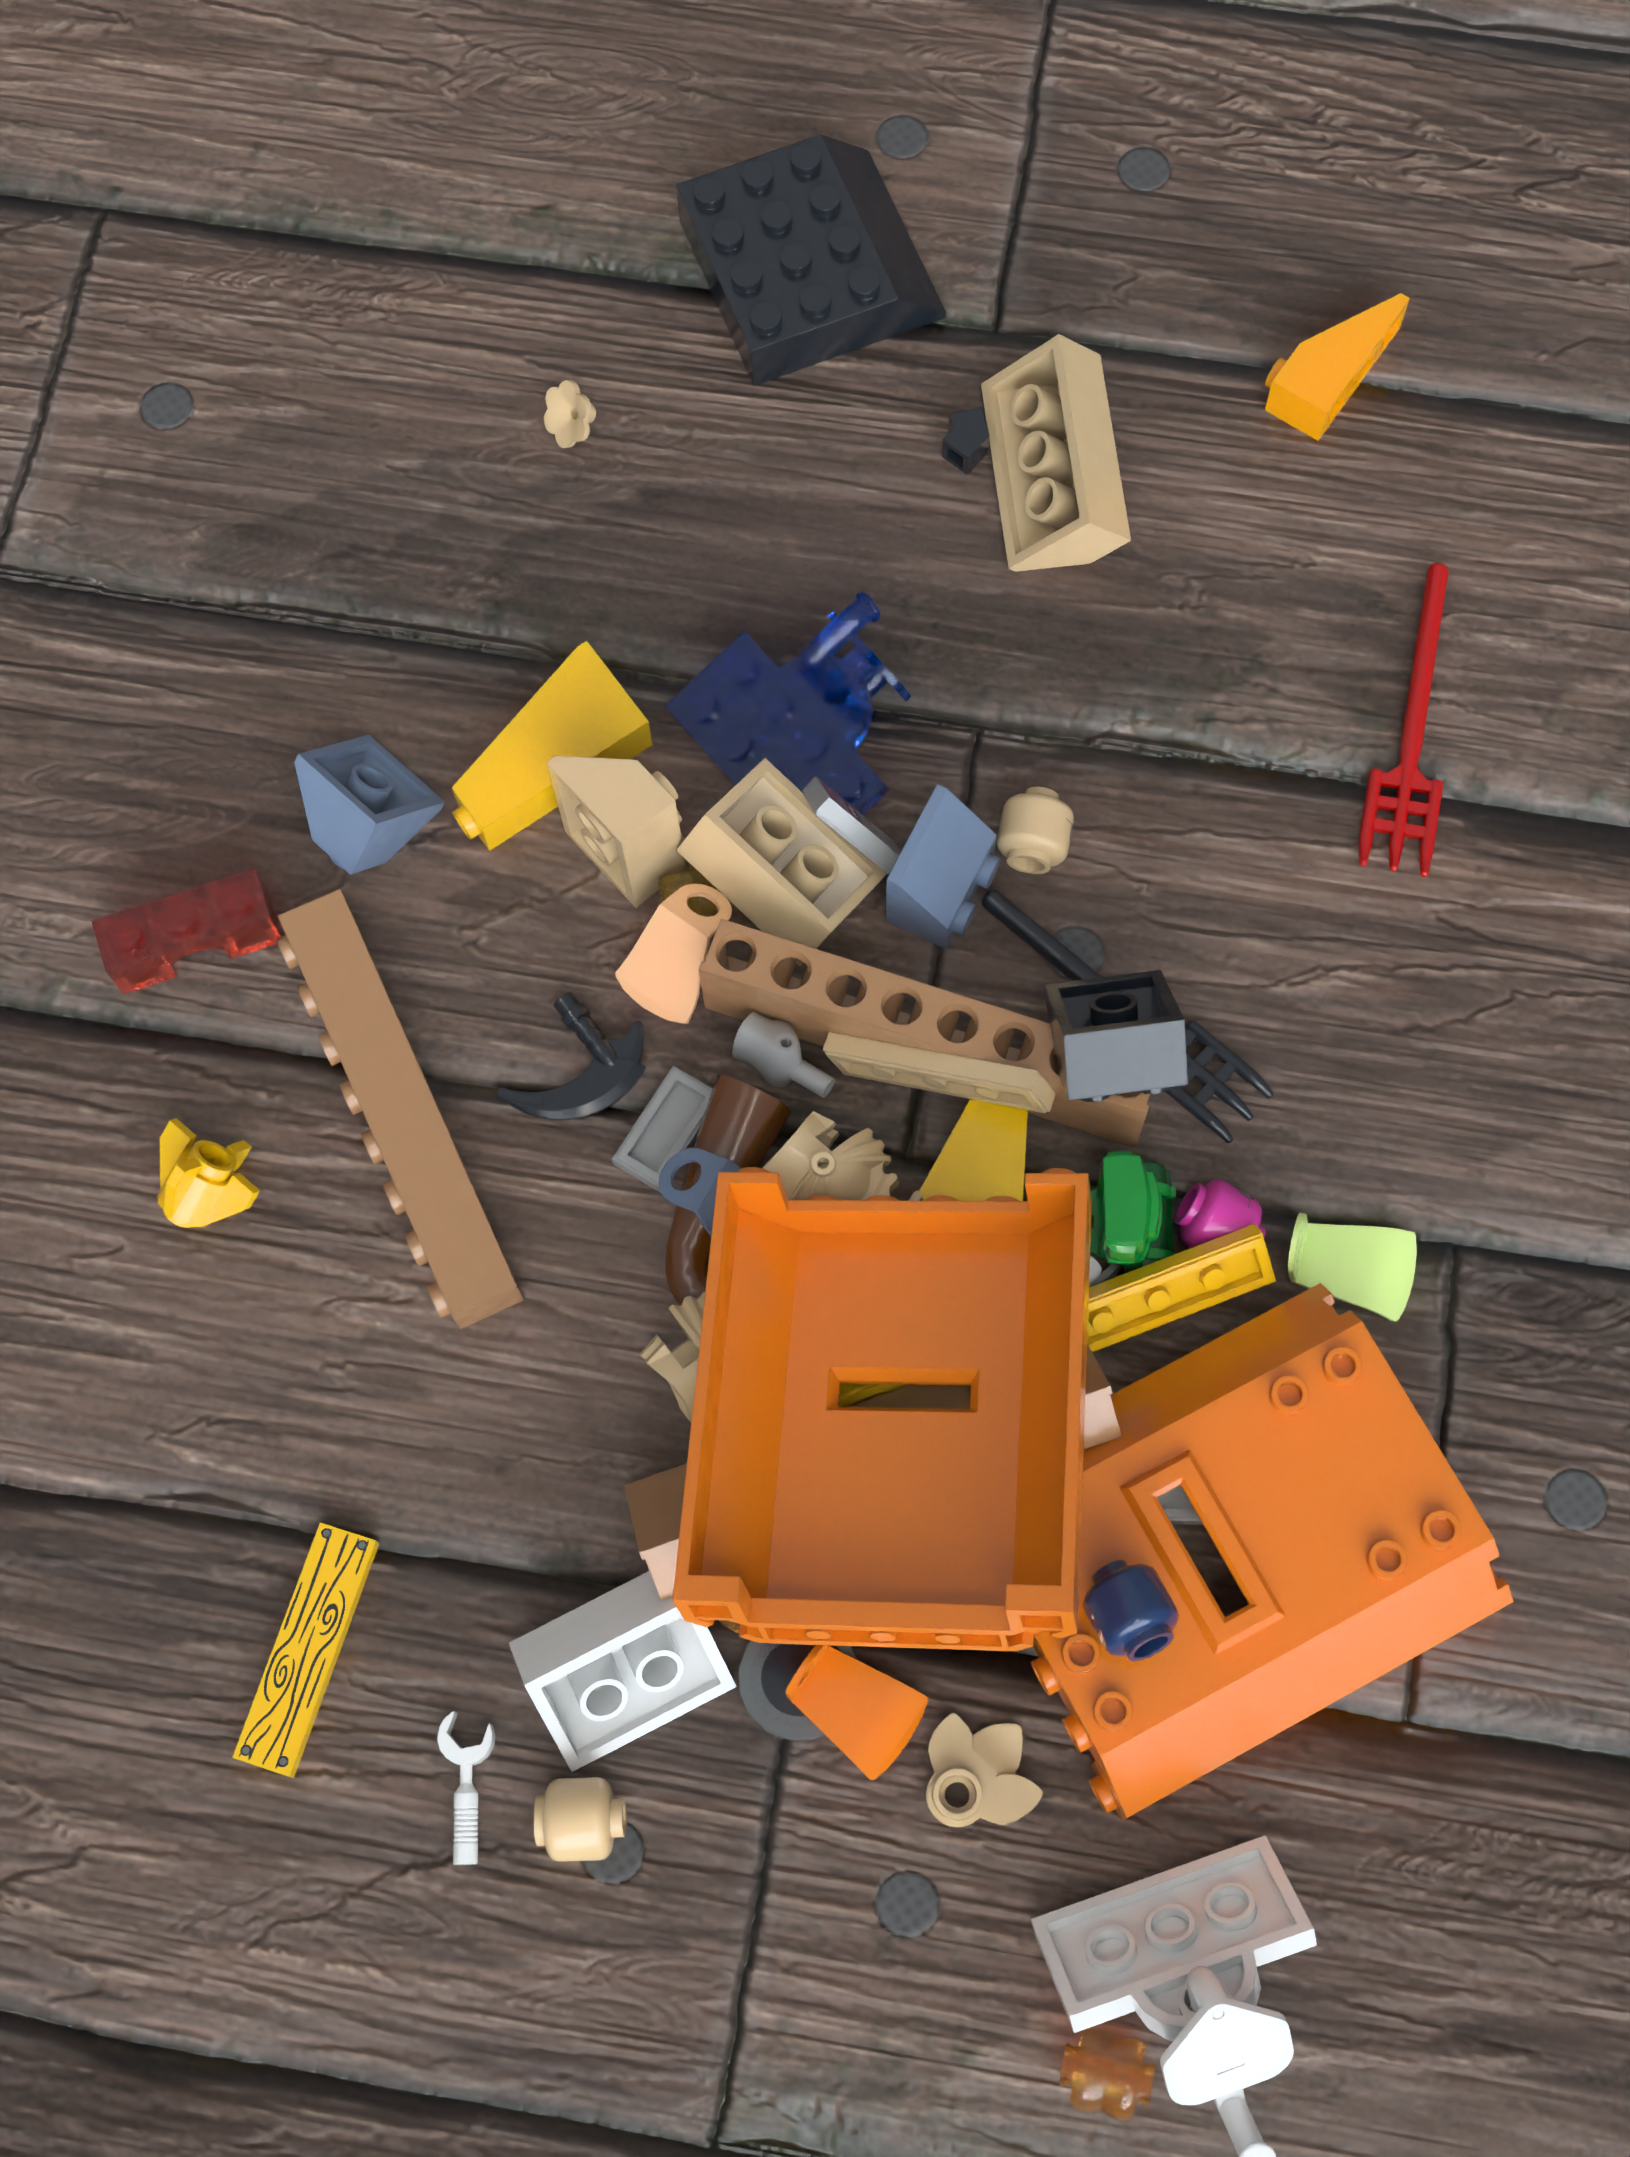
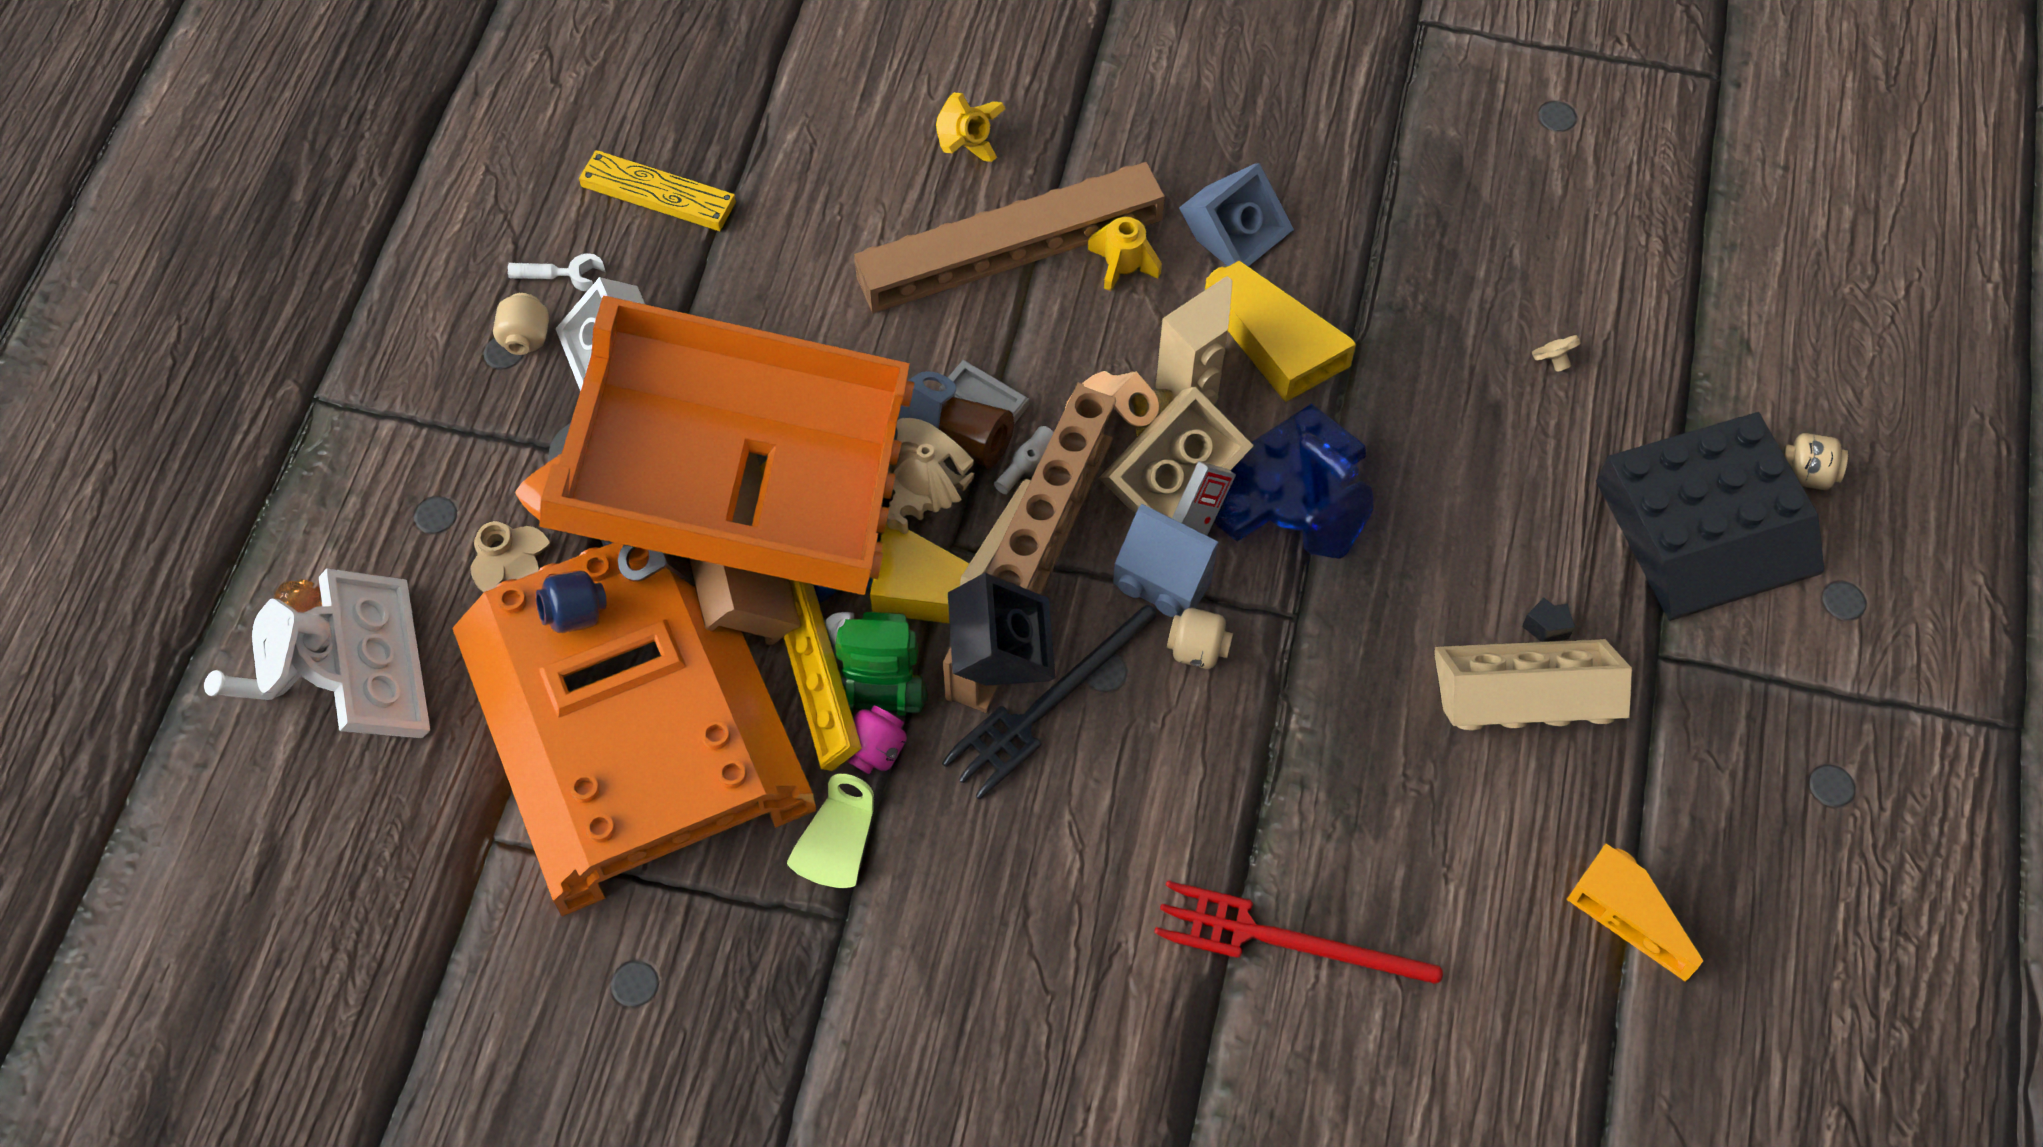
camera: 90 degrees right, 10 degrees down
clear red arch [91,868,282,994] -> none
black piece [497,992,646,1120] -> none
none -> yellow brick [1088,217,1162,291]
none -> tan head [1783,433,1848,490]

